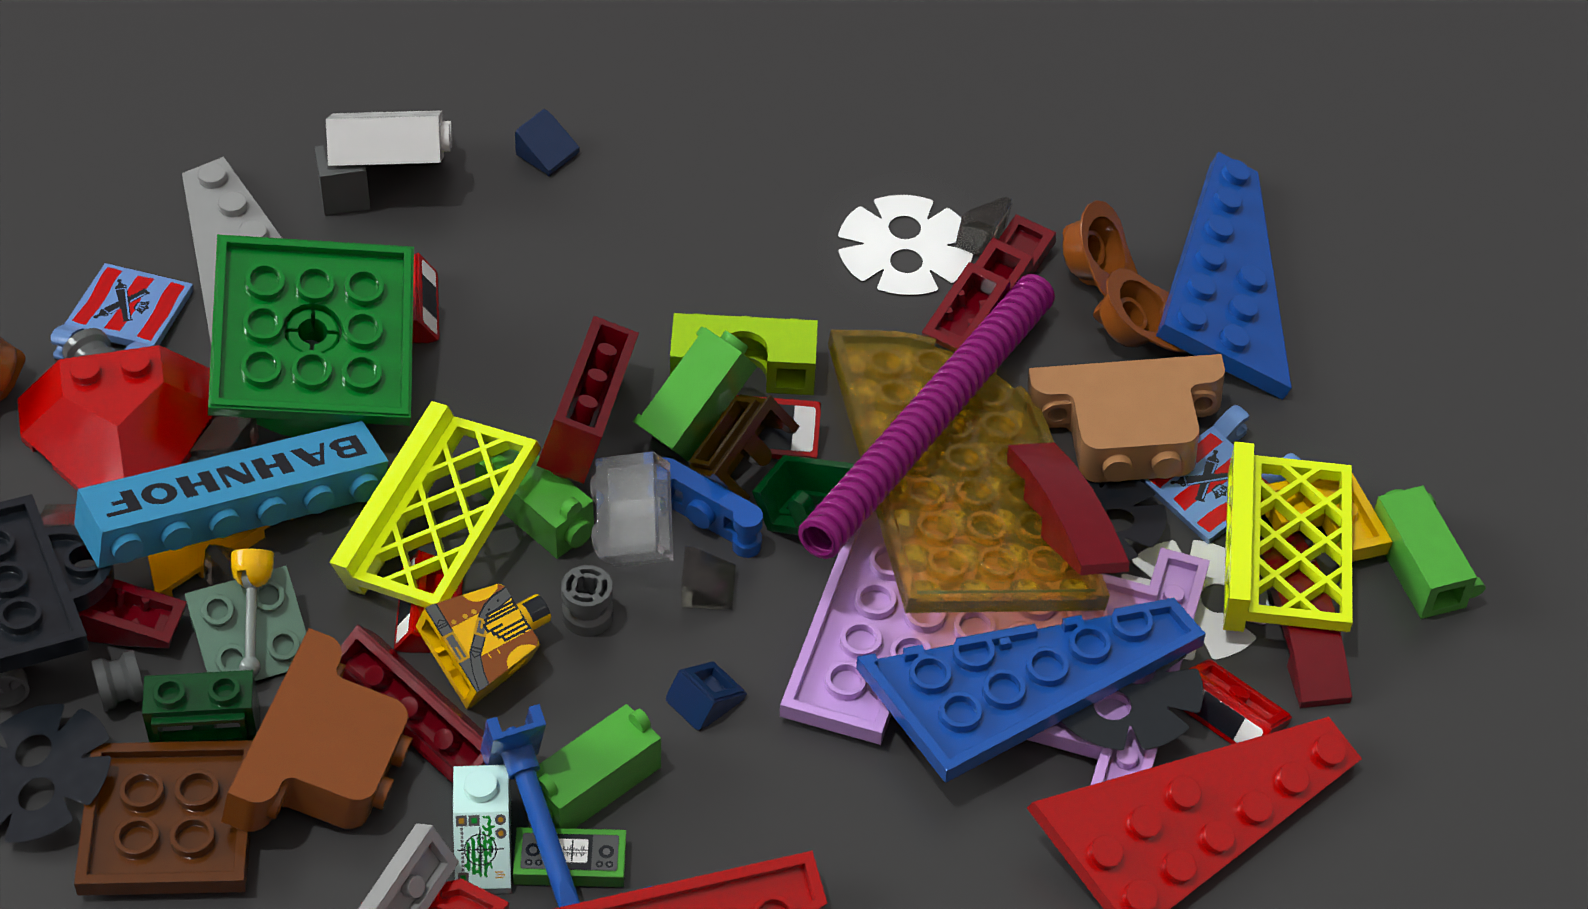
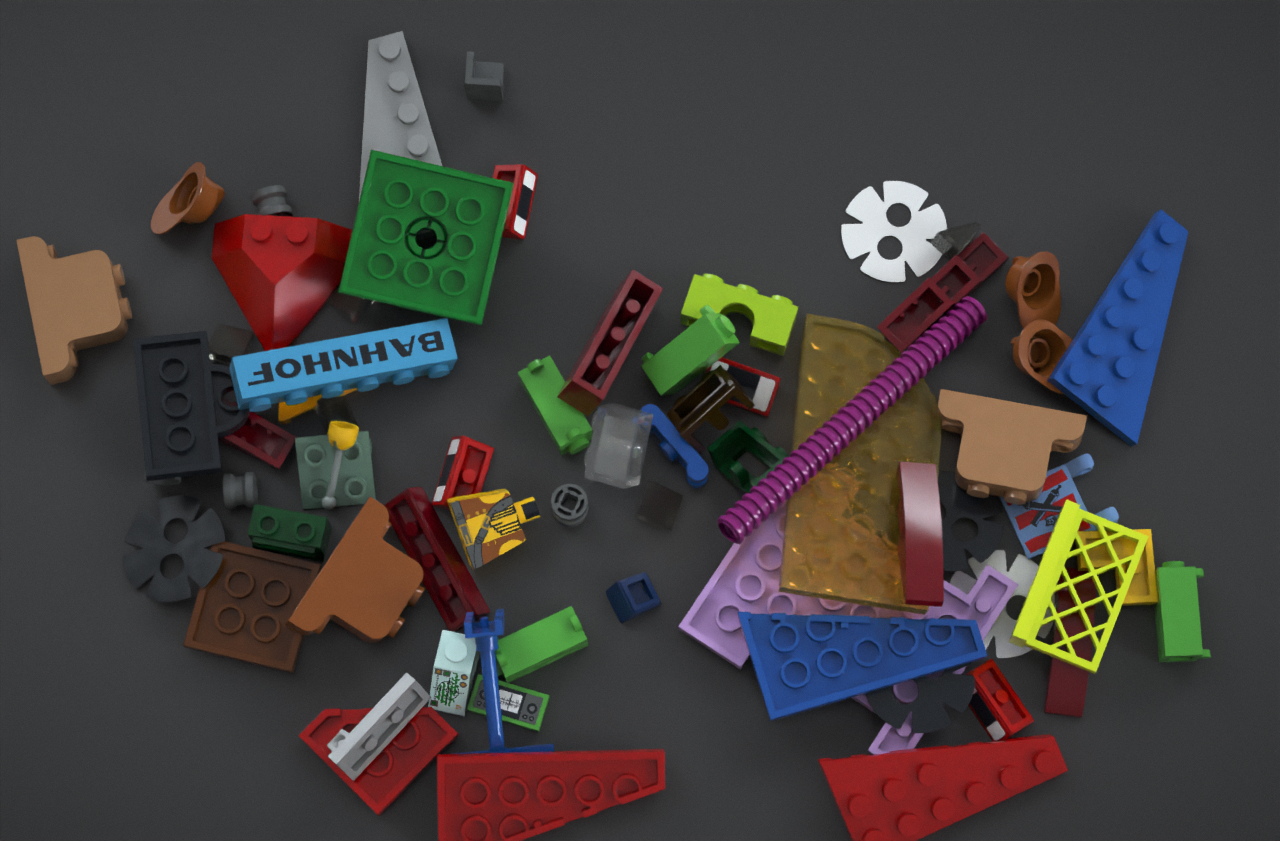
camera: 20 degrees right, 25 degrees up
flag [51,263,193,360] -> none
white brick [326,111,452,166] -> none
neon yellow fence [330,401,541,608] -> none
dark blue slope [515,109,580,176] -> none

